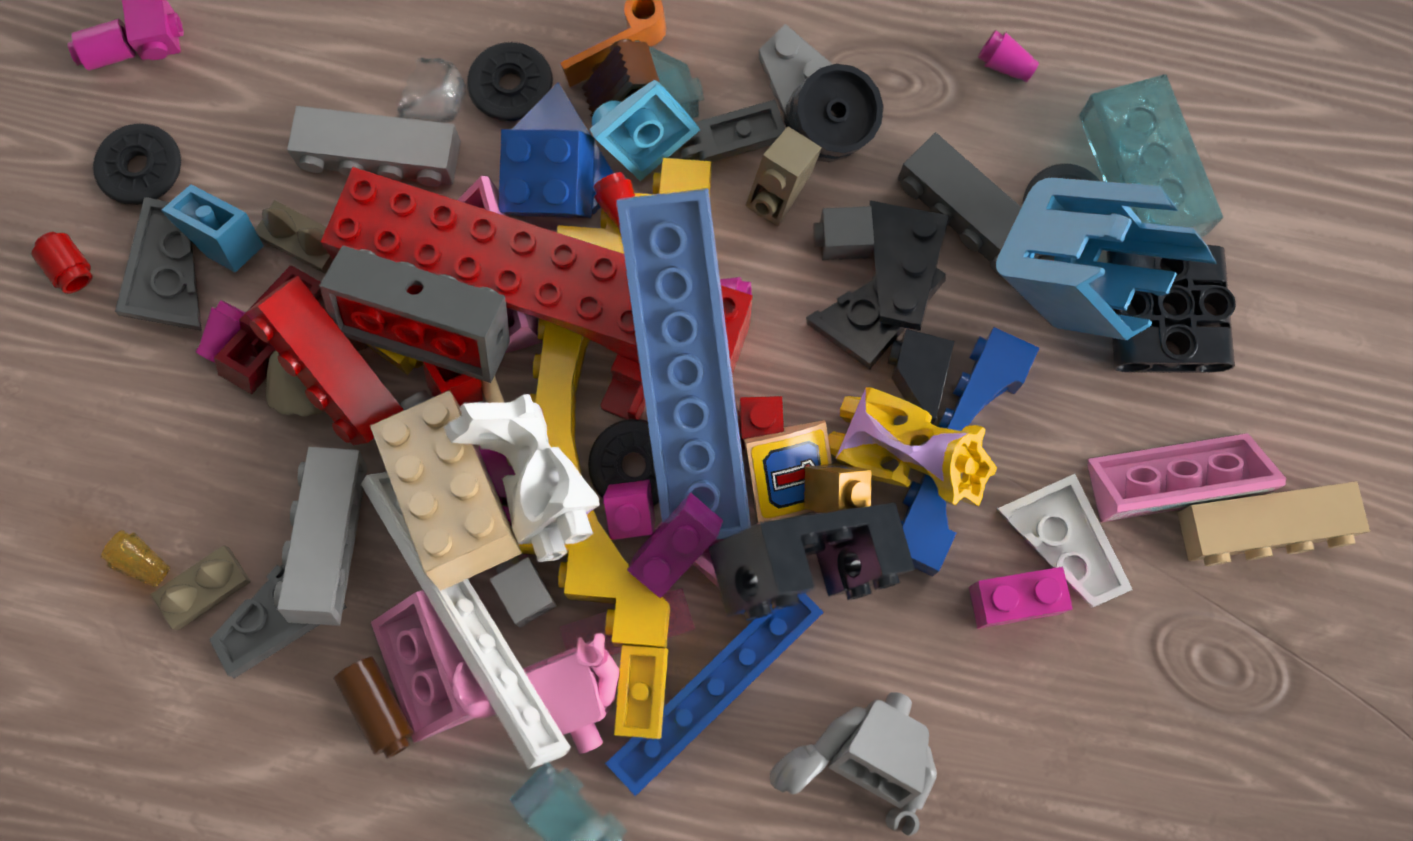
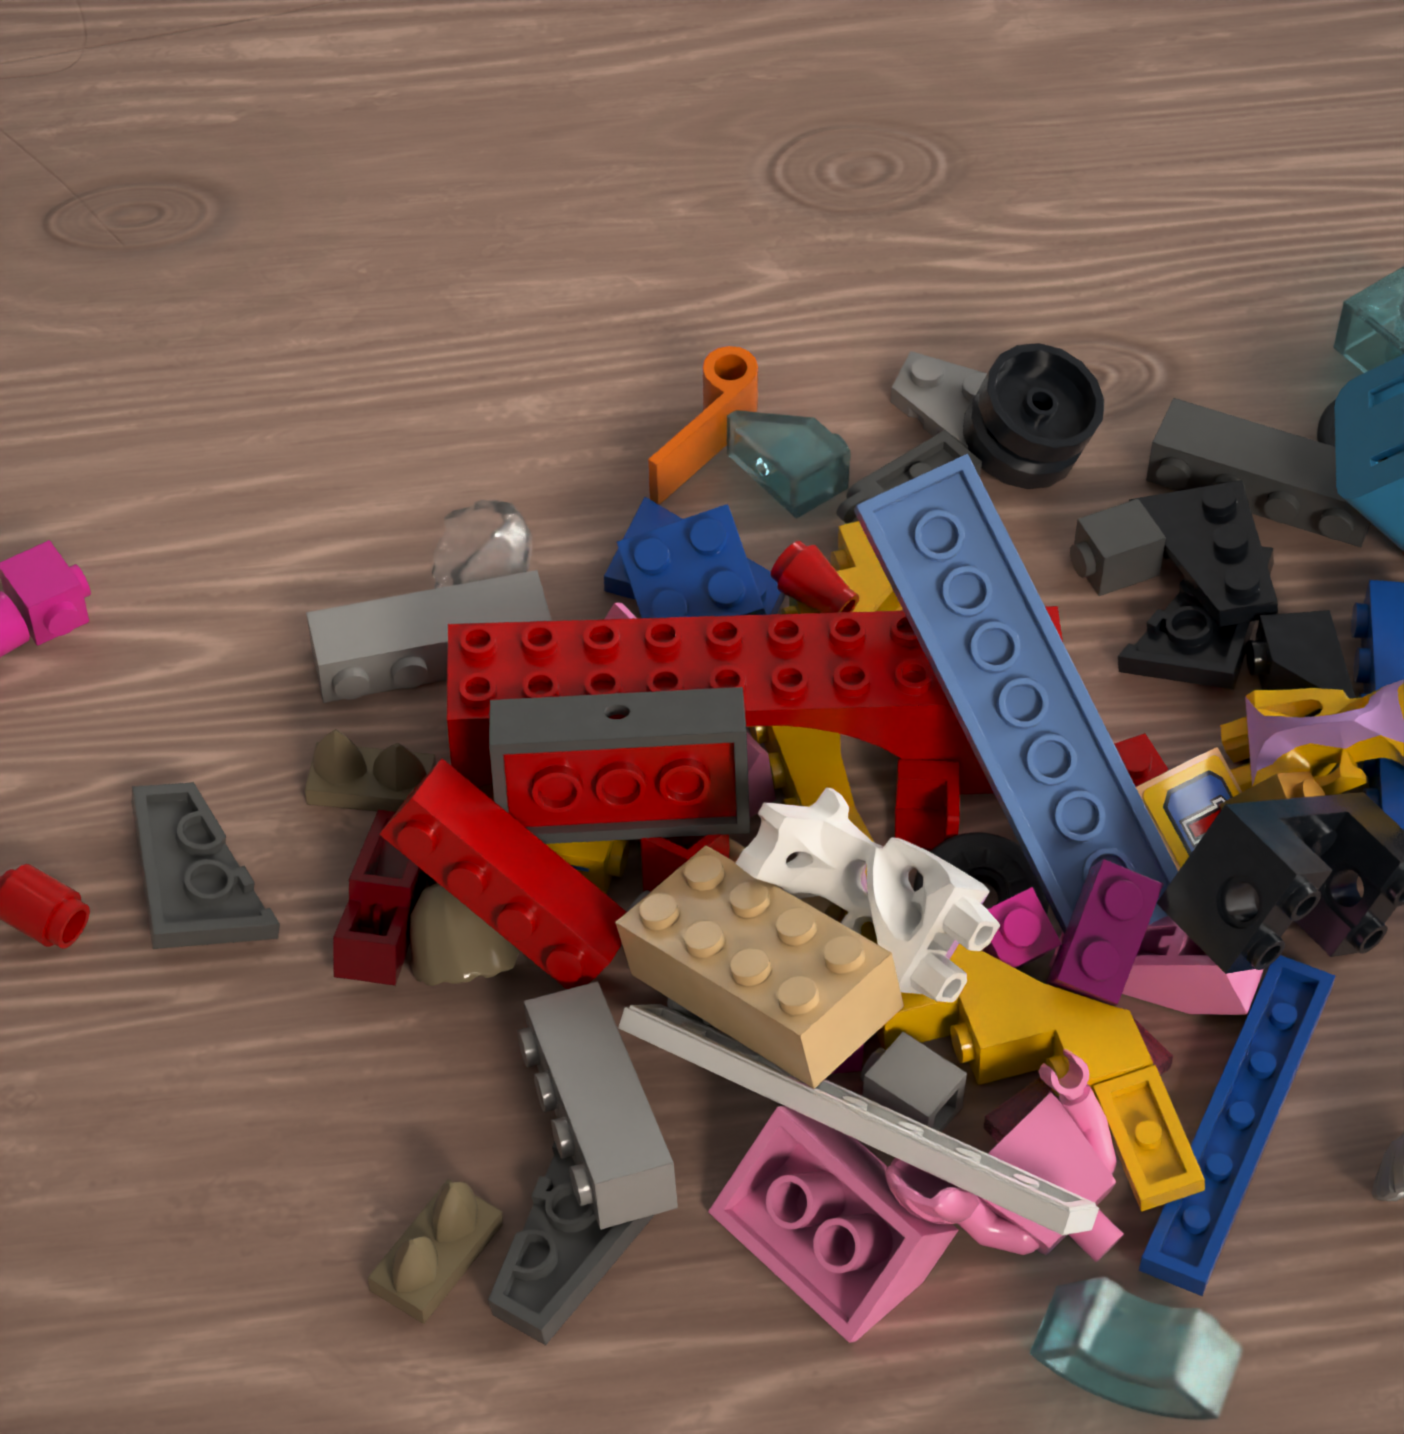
camera: 20 degrees left, 25 degrees down
black wheel [93,123,181,205] -> none
clear yellow cone [101,530,171,588] -> none
dark azure slope [162,184,263,272] -> none
dark pink cone [195,300,245,363] -> none
reddish brown brick [334,656,414,759] -> none
black wheel [467,42,553,121] -> none
reddish brown brick [582,39,661,117] -> none
medium azure slope [590,80,700,181] -> none
dark tan slope [745,127,822,226] -> none
dark pink cone [978,30,1039,82] -> none

